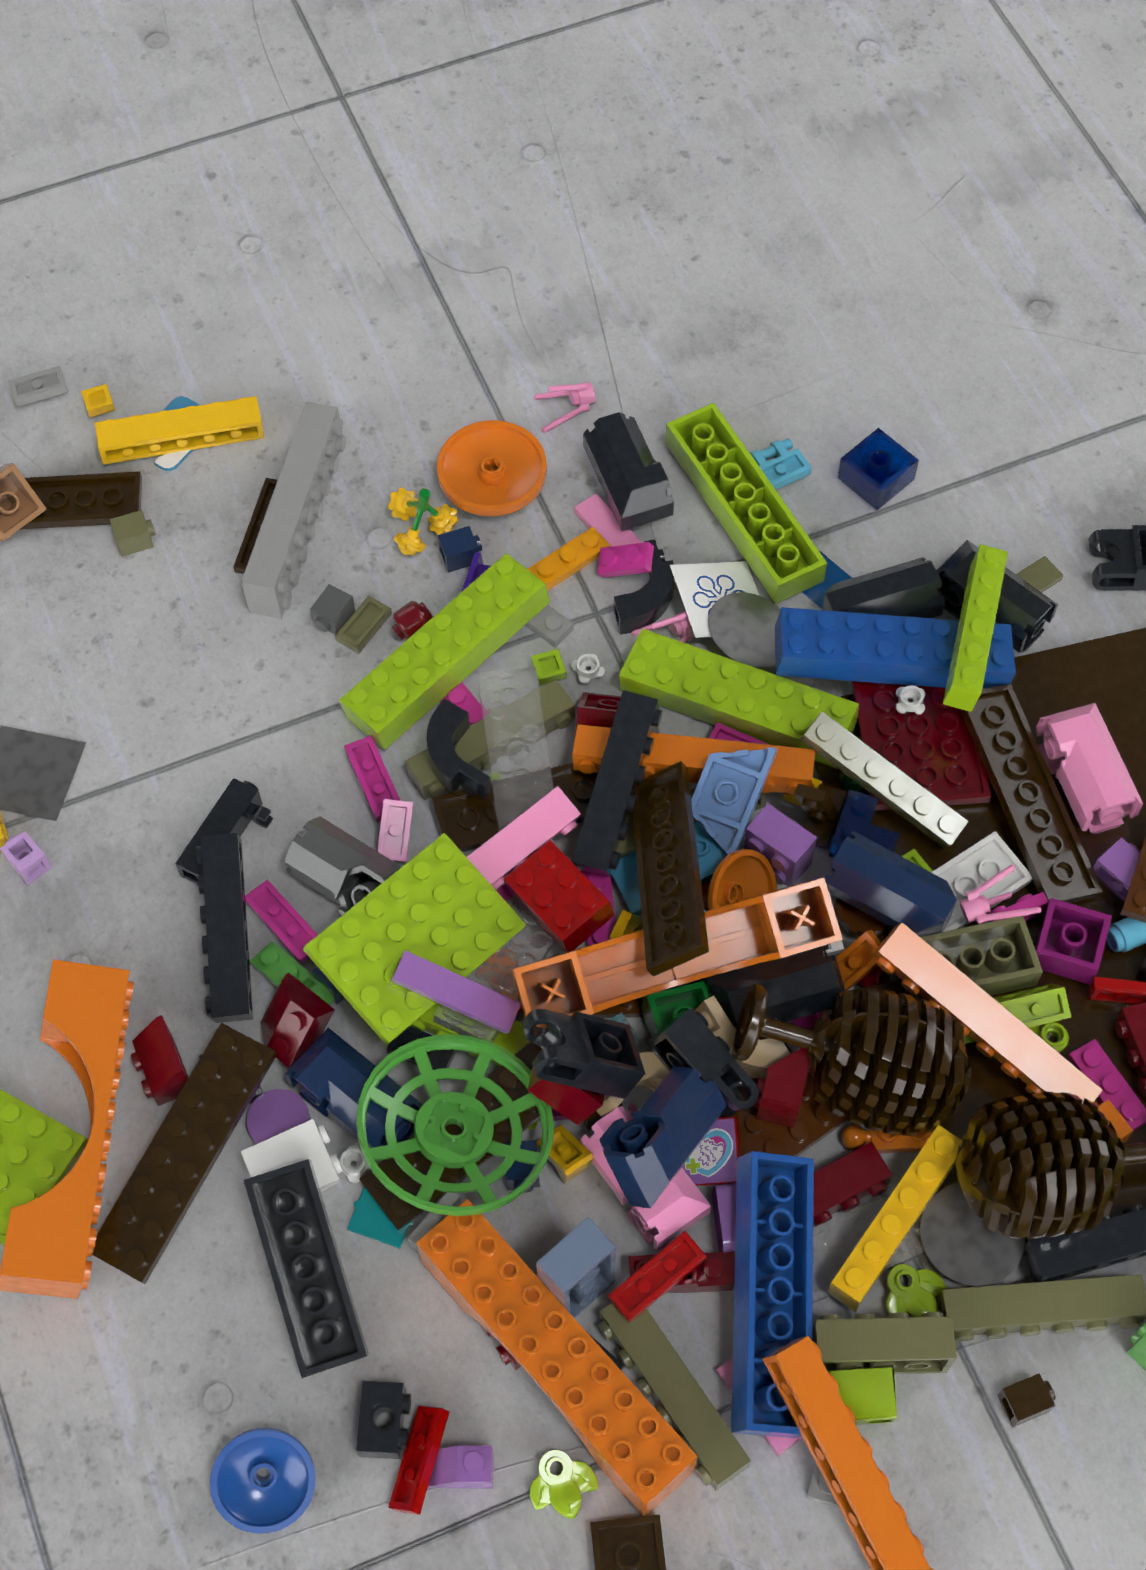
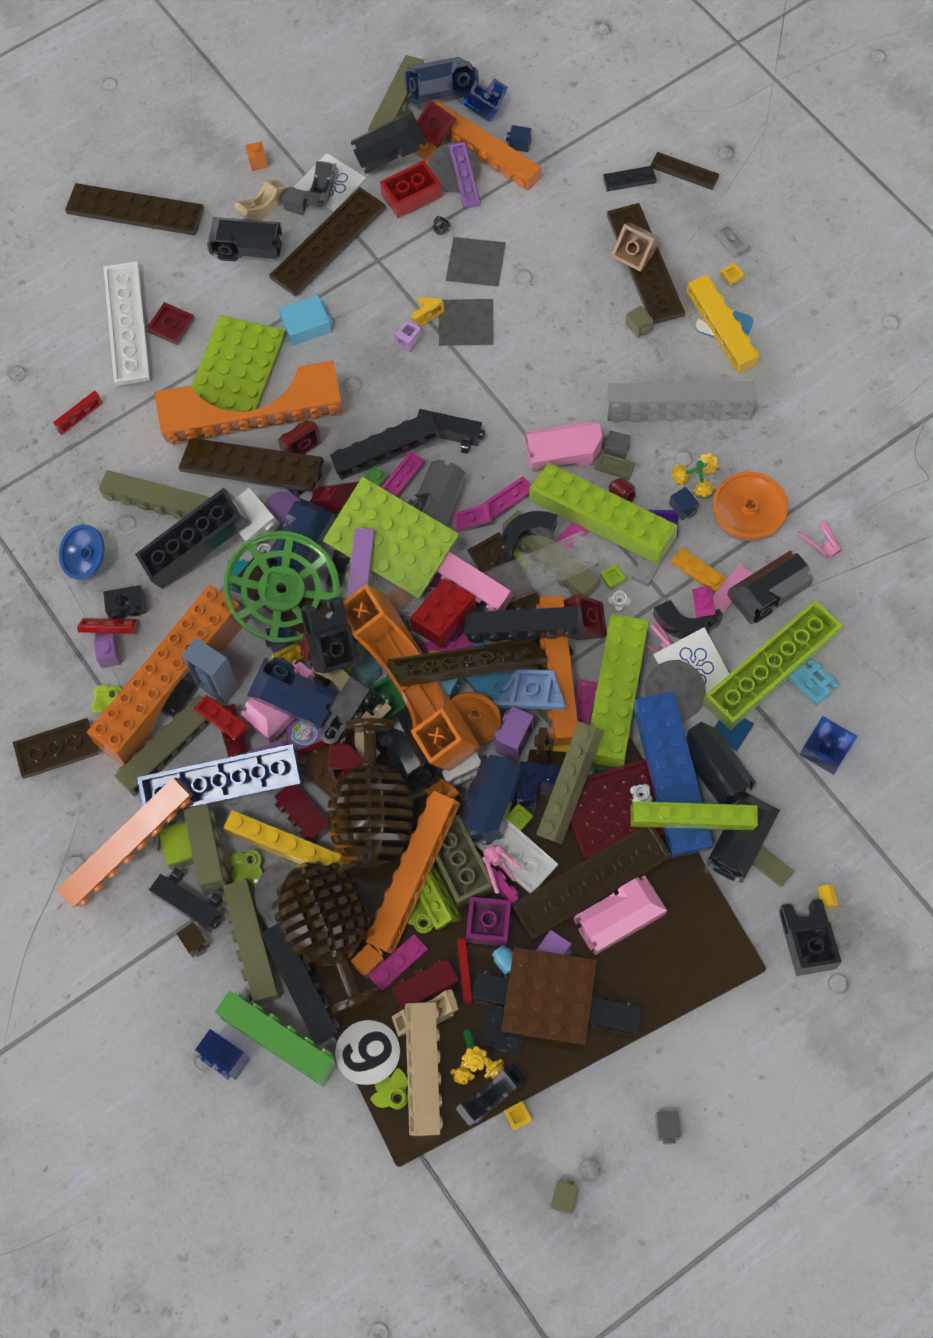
camera: 80 degrees right, 5 degrees up
none -> olive brick [99,470,209,519]
none -> black brick [149,867,223,933]
none -> bright pink brick [525,421,602,470]
none -> yellow piece [817,884,839,910]

